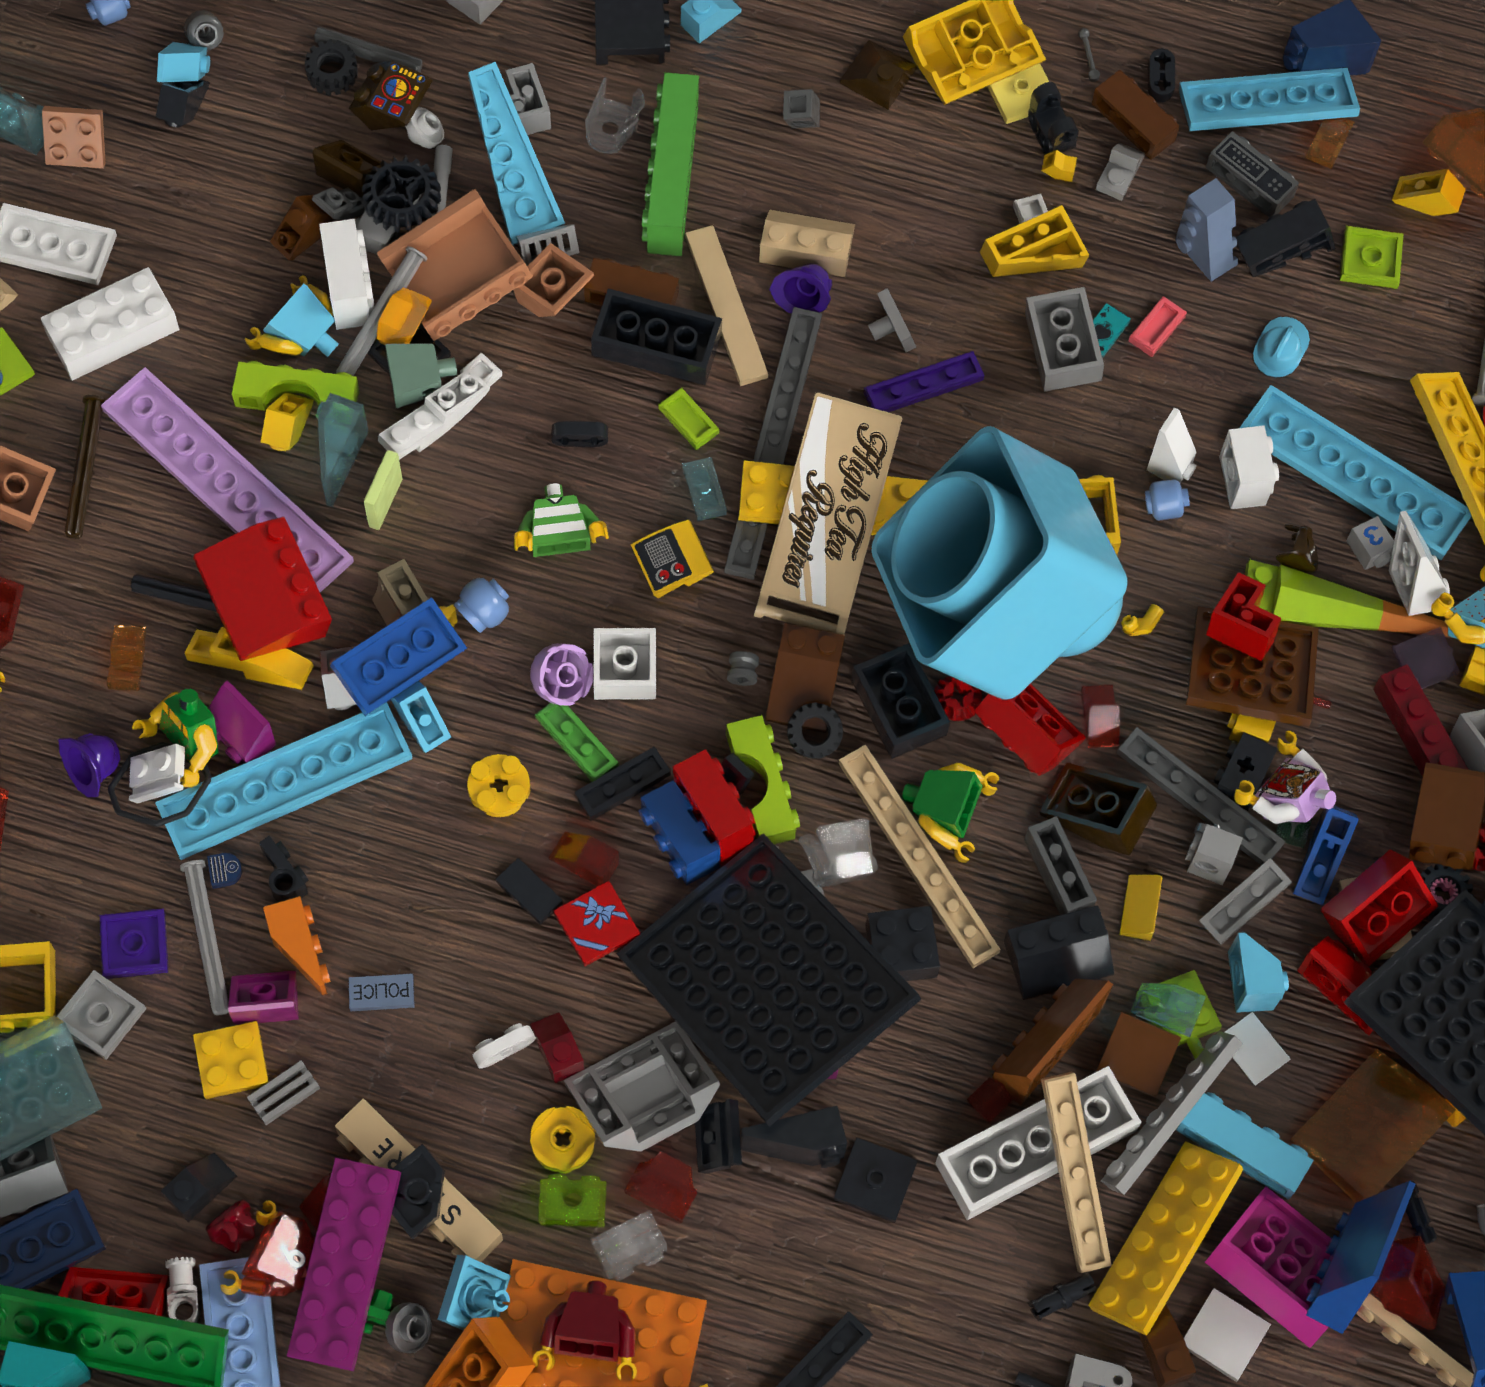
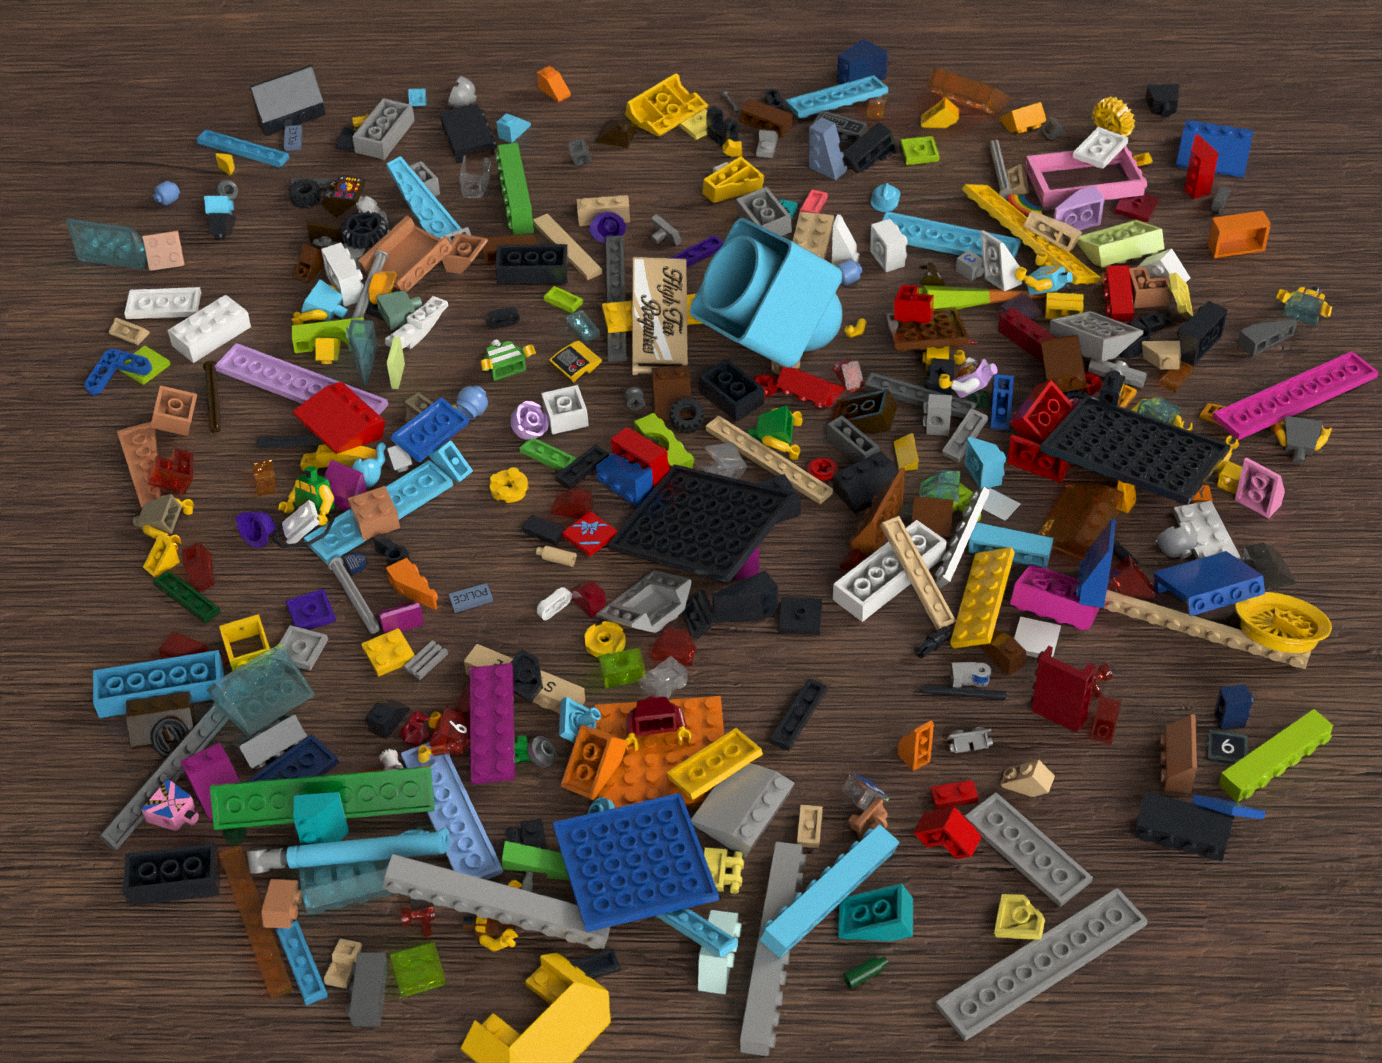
camera: 10 degrees left, 20 degrees down
none -> nougat brick [348,486,400,540]
none -> medium azure piece [352,442,386,489]
none -> tan cylinder [536,546,577,567]
none -> tan plate [792,212,834,260]
none -> red gear [807,457,838,483]

